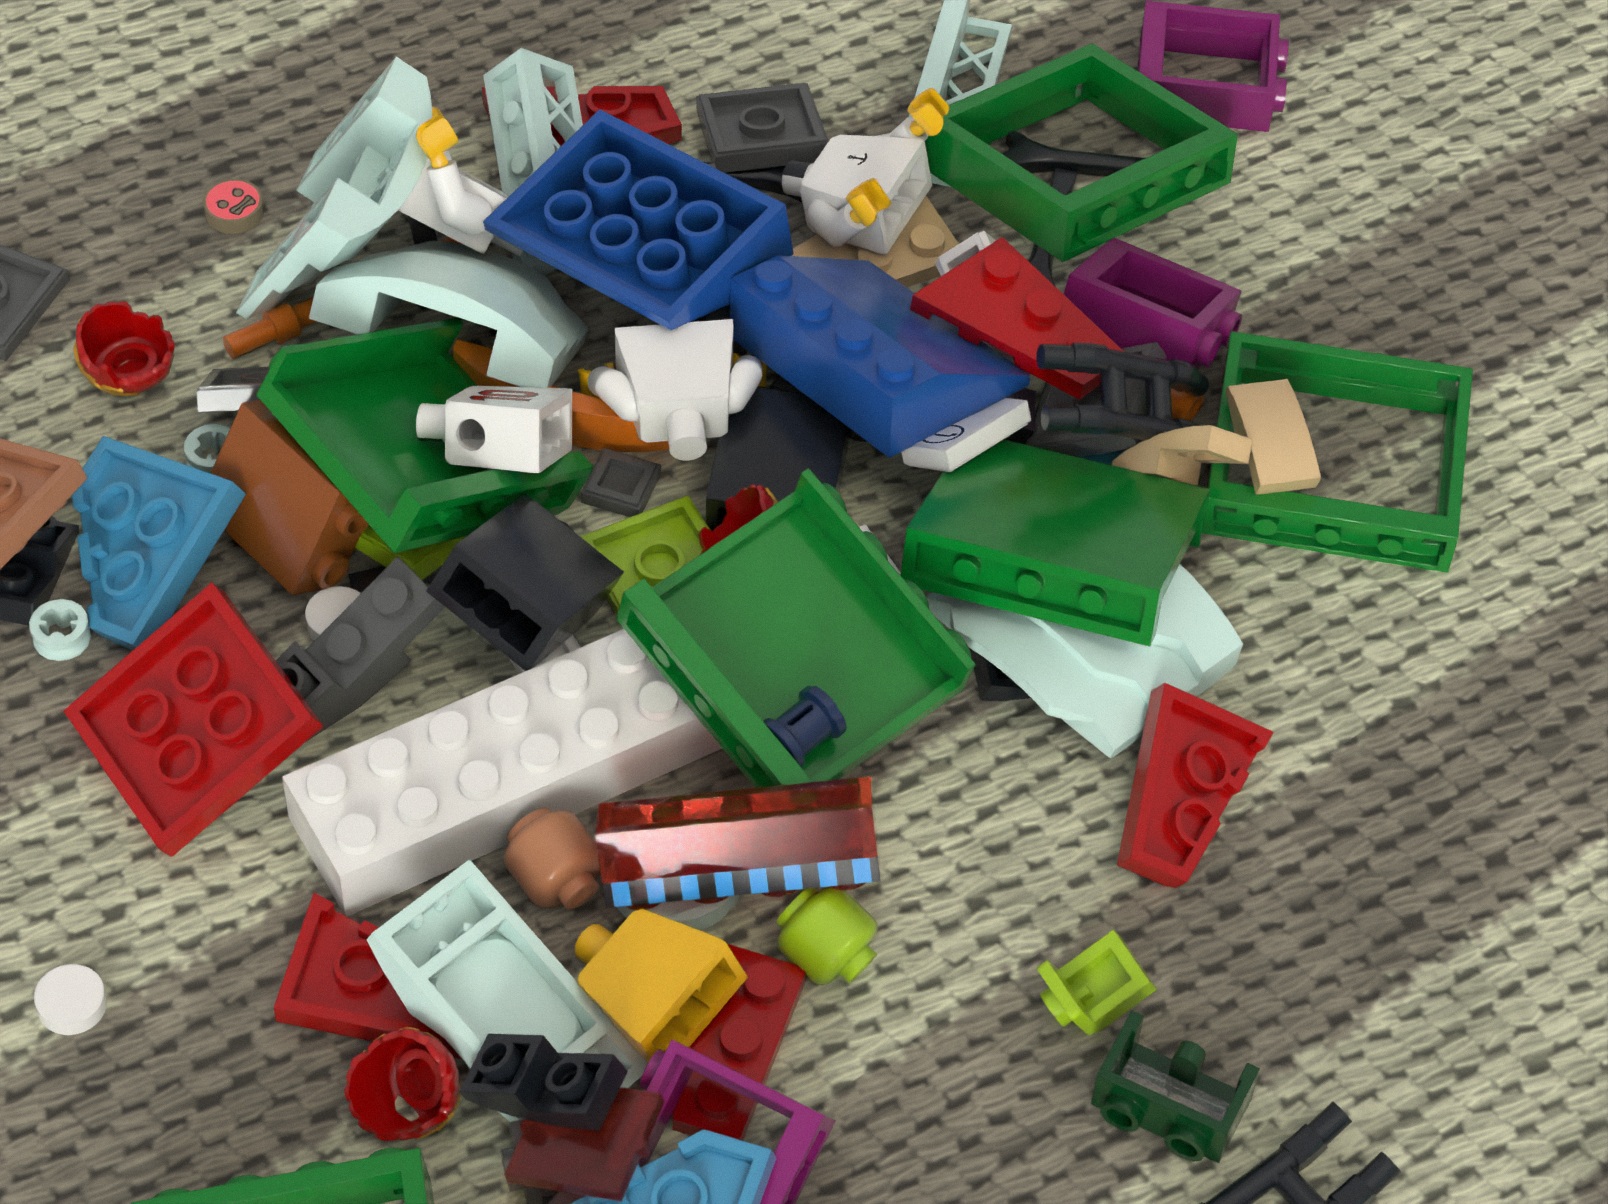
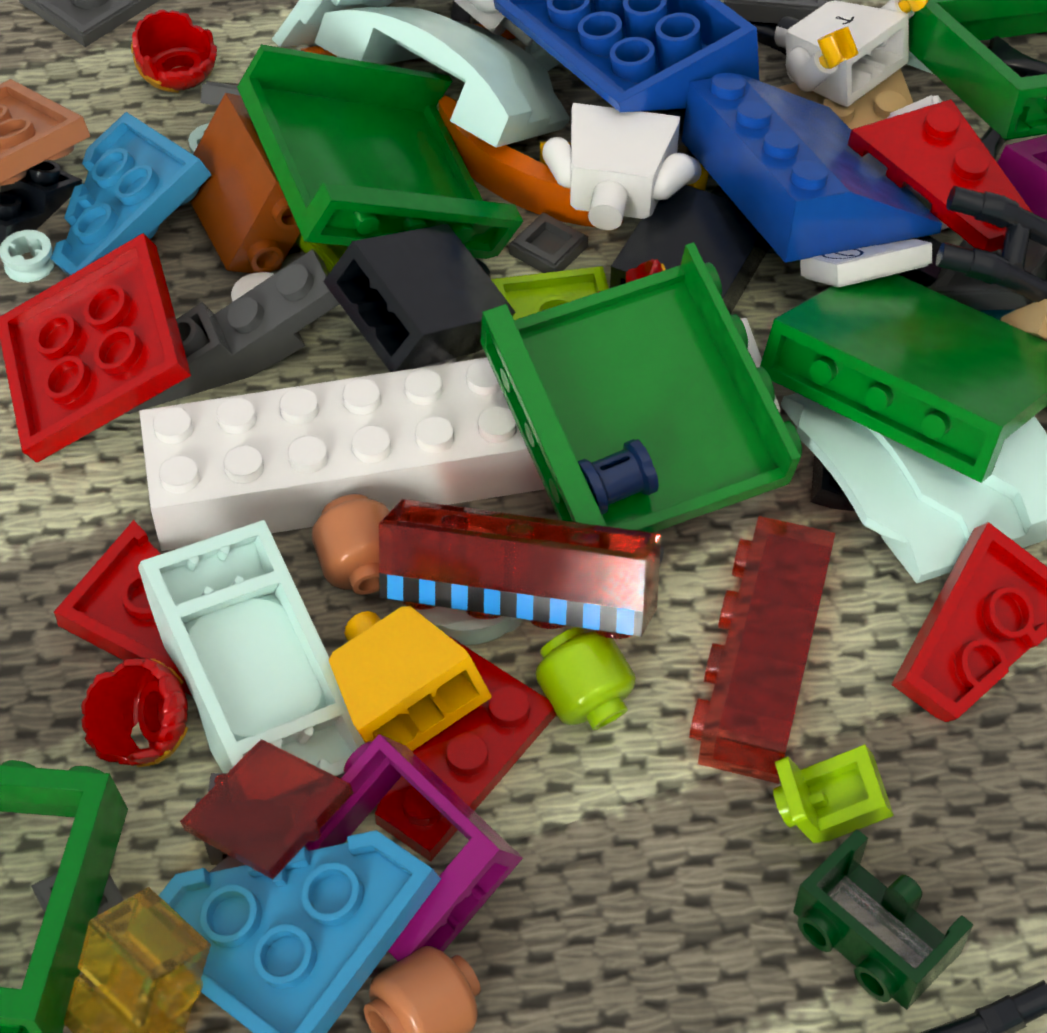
camera: 20 degrees right, 0 degrees up
white torso [416,386,572,473] -> none
black slope [459,1034,628,1131] -> none
none -> clear red brick [689,516,836,784]

